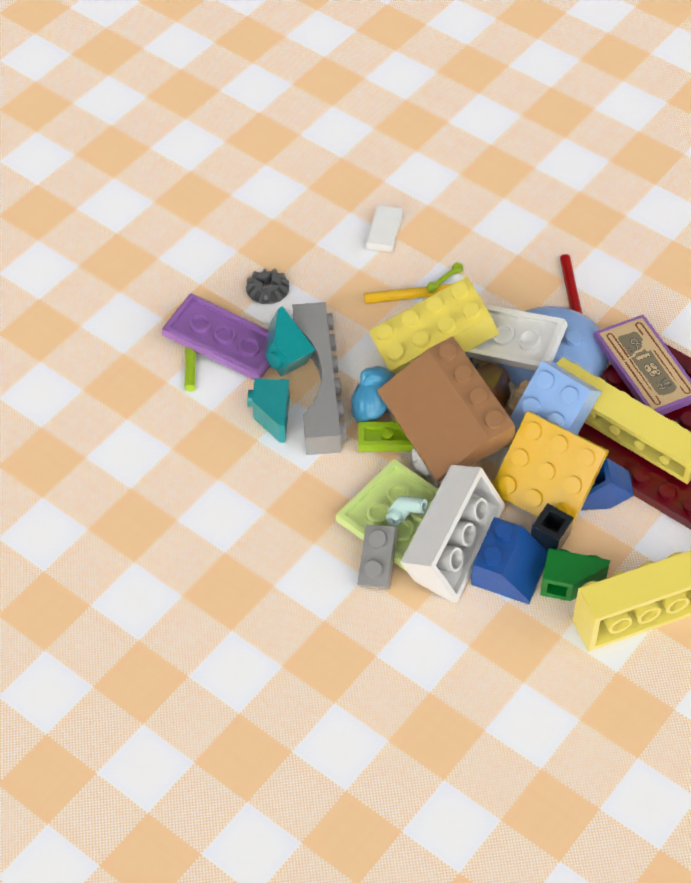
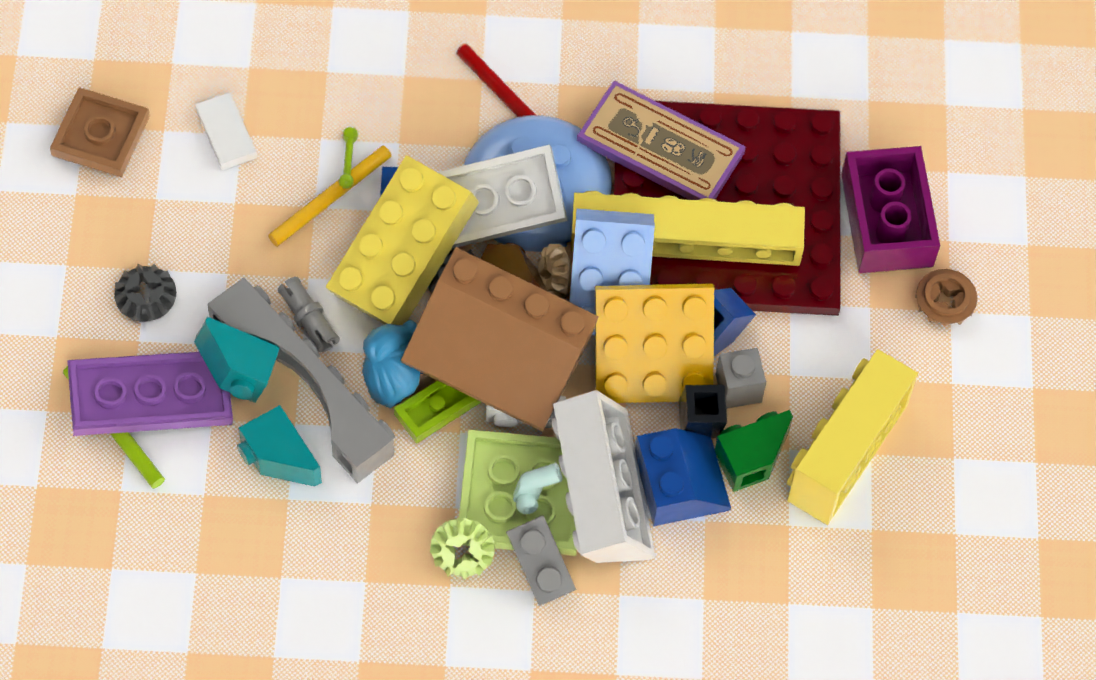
camera: 40 degrees left, 10 degrees up
none -> medium nougat plate [50,87,150,177]
none -> light grey pin [278,277,340,352]
none -> yellowish green gear [430,518,495,580]
none -> light grey brick [715,348,766,409]

